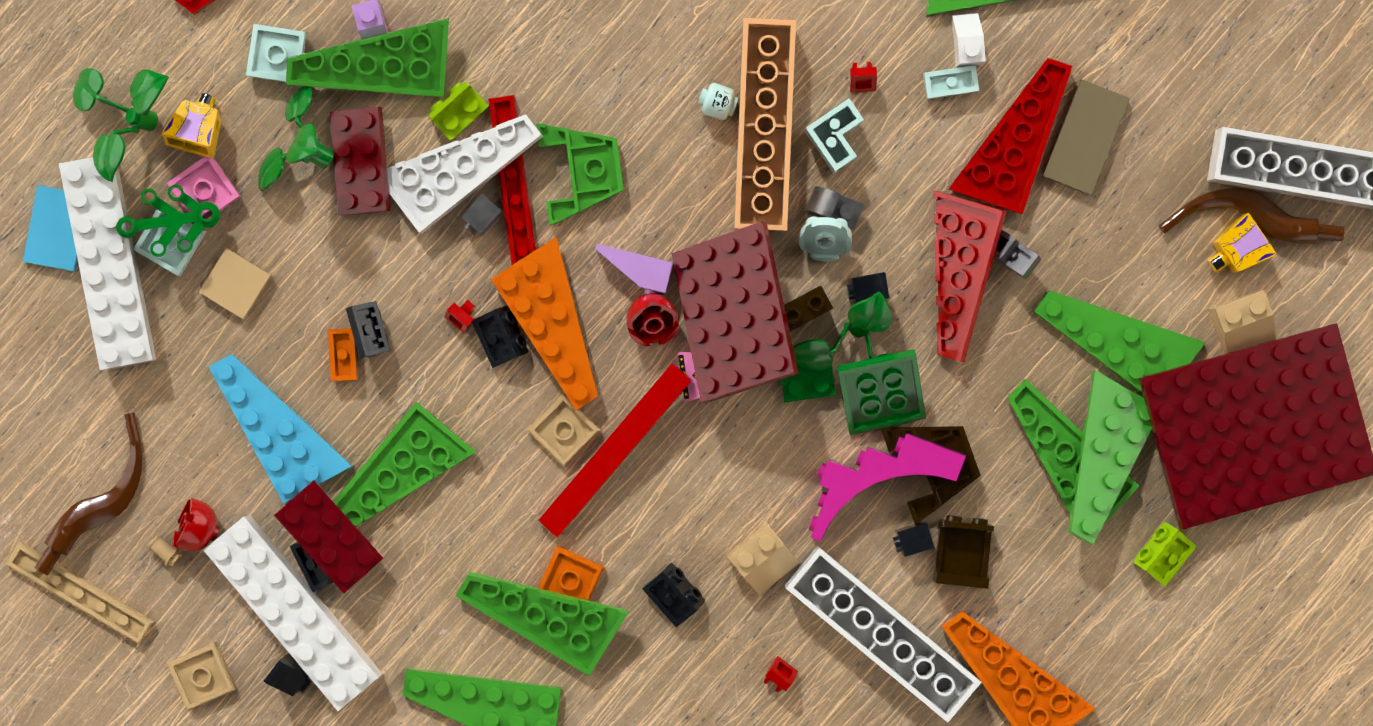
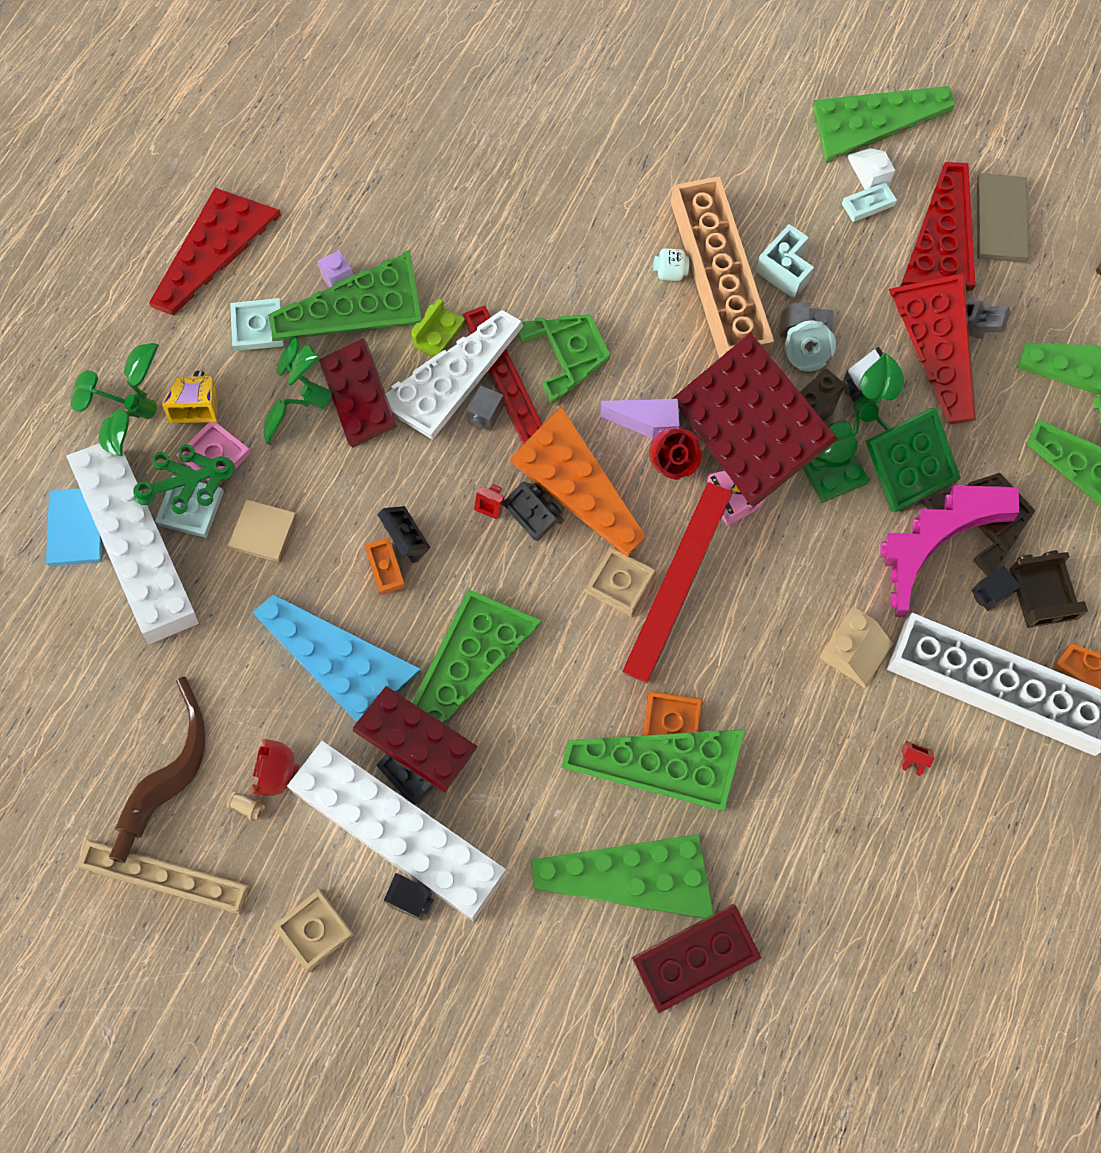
camera: 15 degrees left, 20 degrees down
black bracket [642,562,705,628] -> none
red tile [849,62,877,93] -> none

